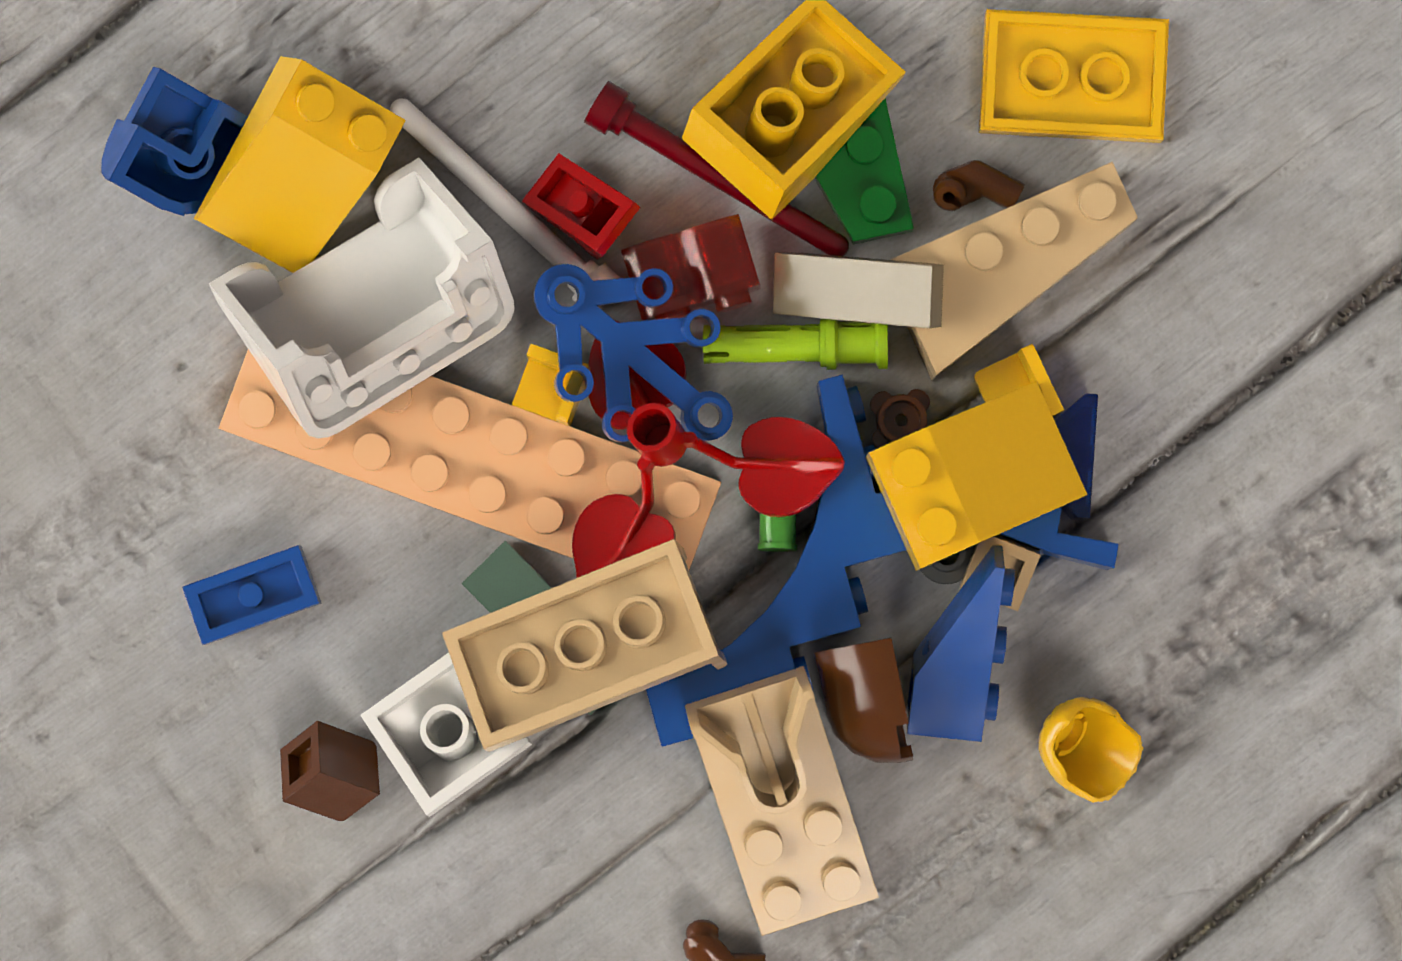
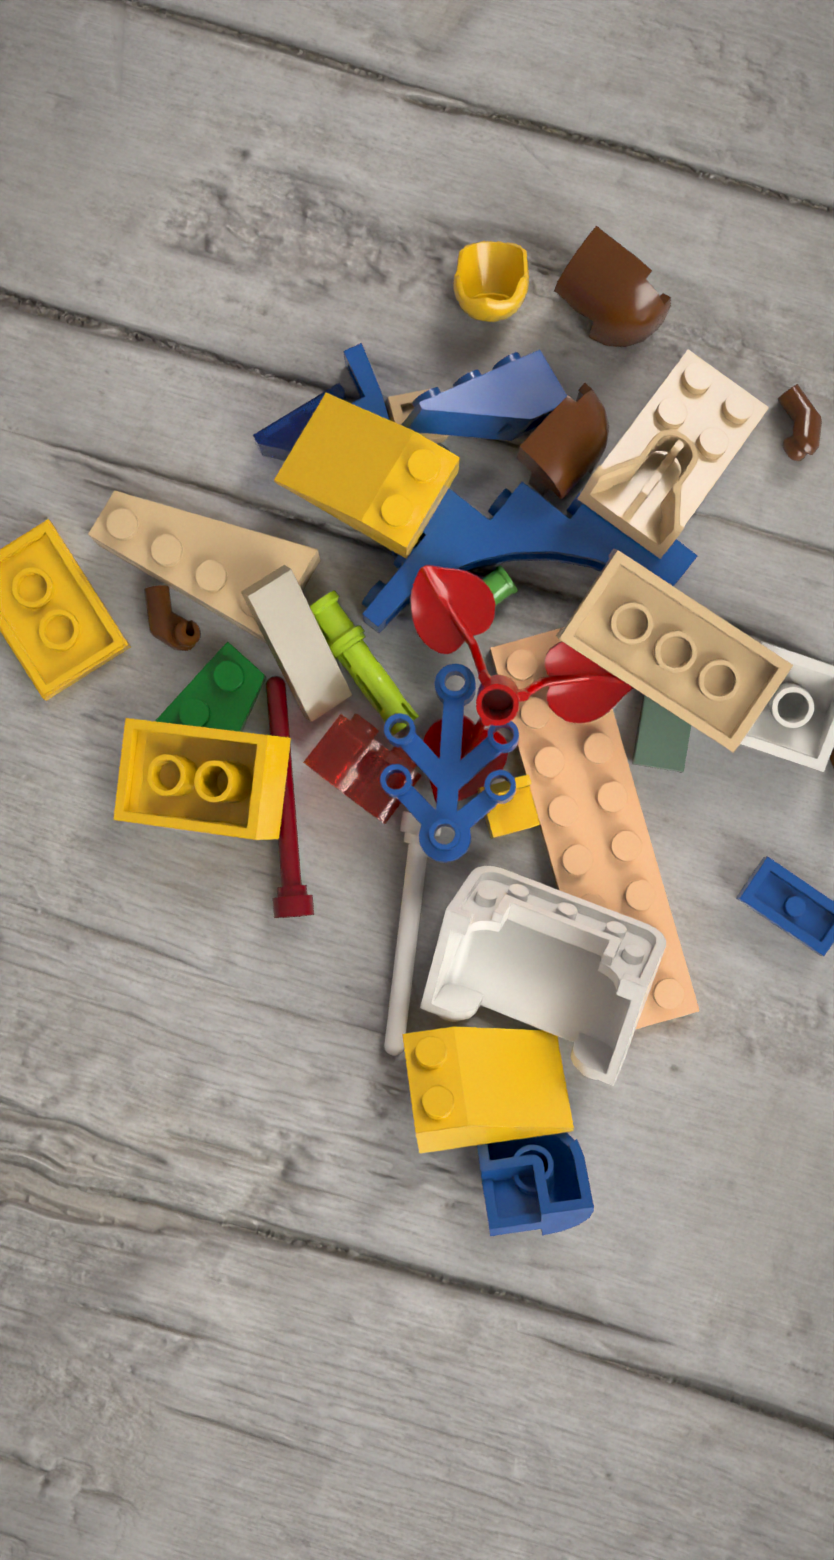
camera: 130 degrees left, 0 degrees up
red slope [522,153,641,260] -> none
reddish brown plate [870,389,930,449] -> none
yellow panel [974,344,1064,417] -> none
none -> reddish brown brick [554,226,671,347]

